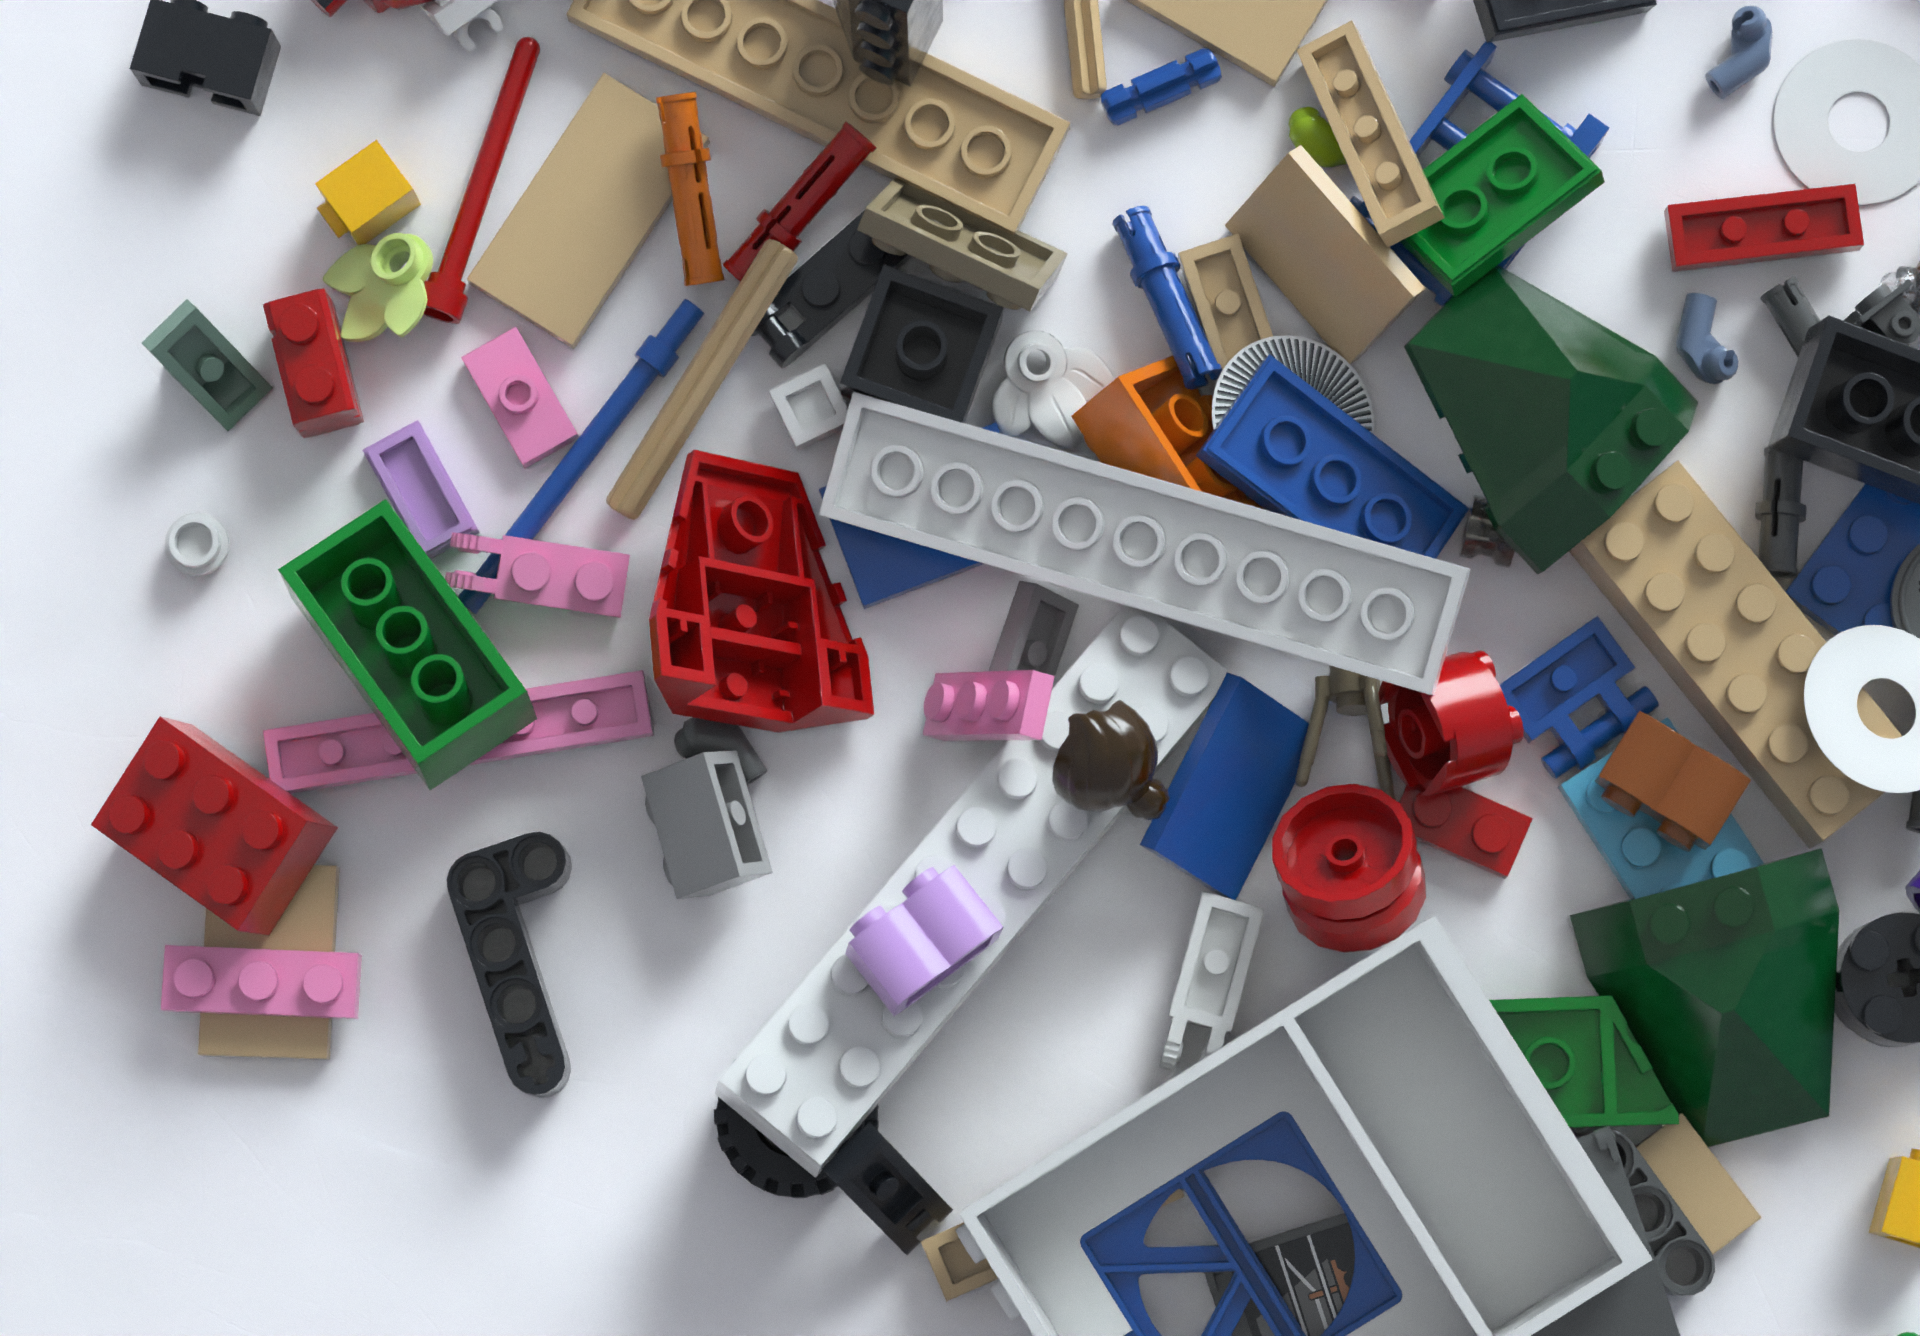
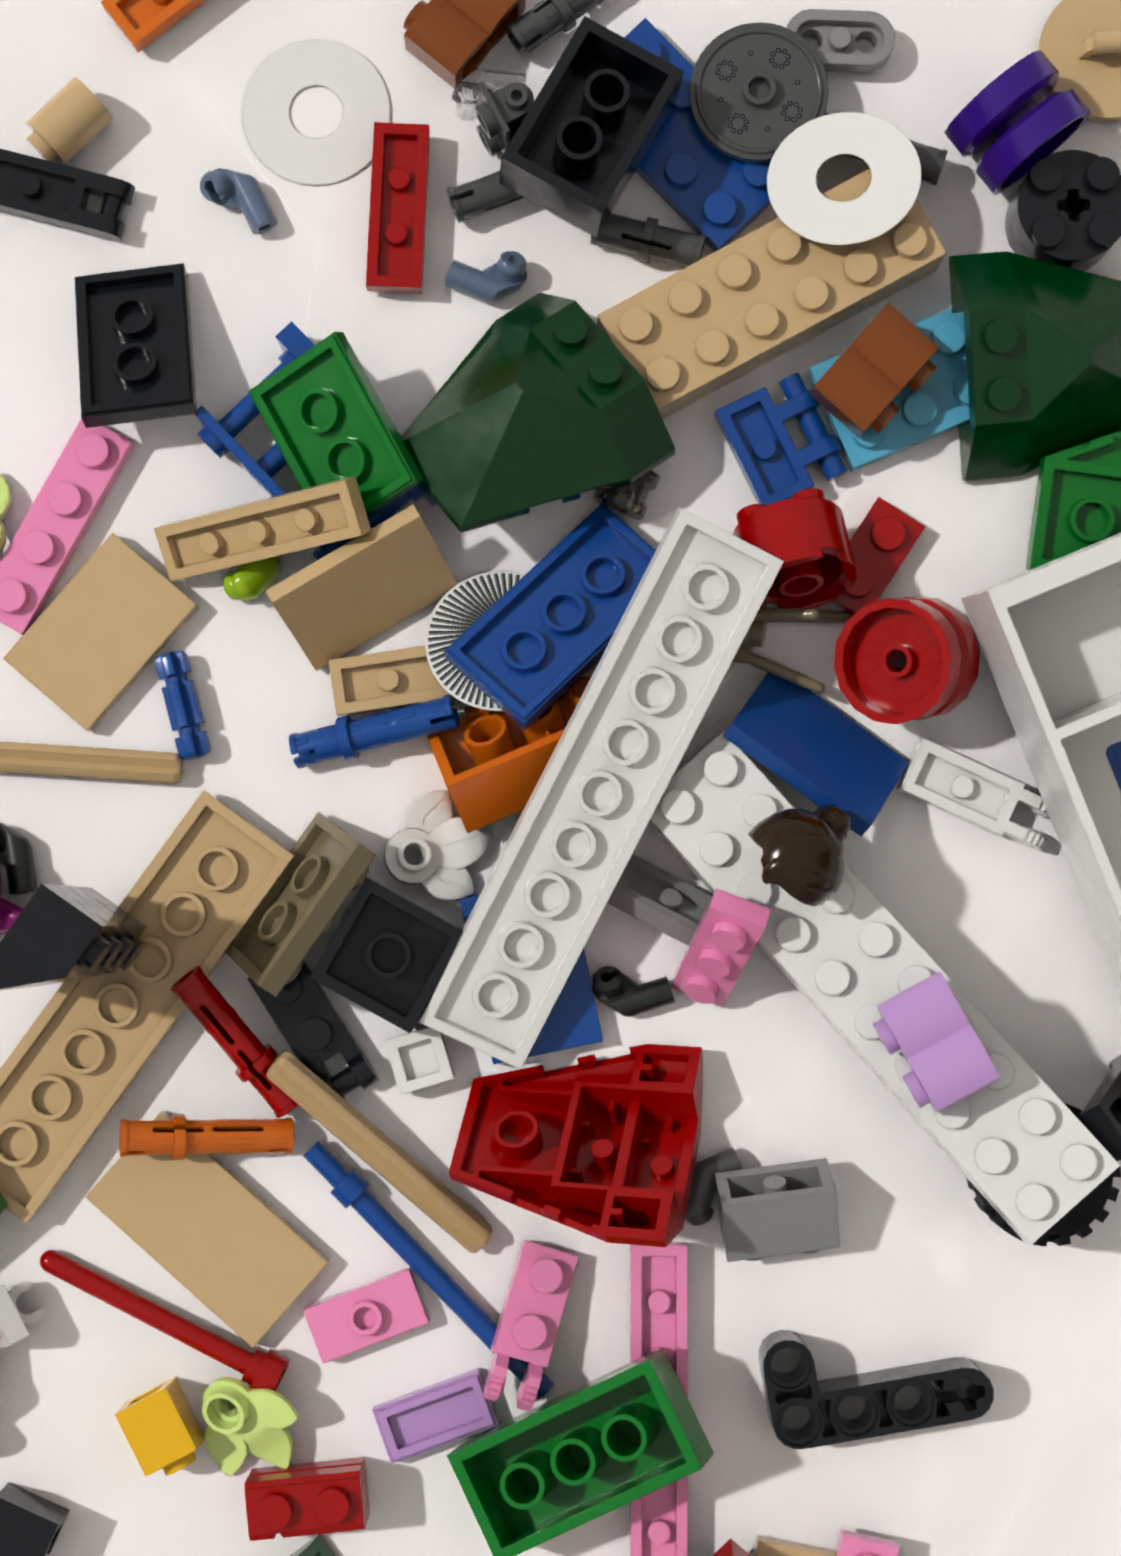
camera: 85 degrees left, 5 degrees up
none -> pearl dark grey arm [592,966,675,1017]

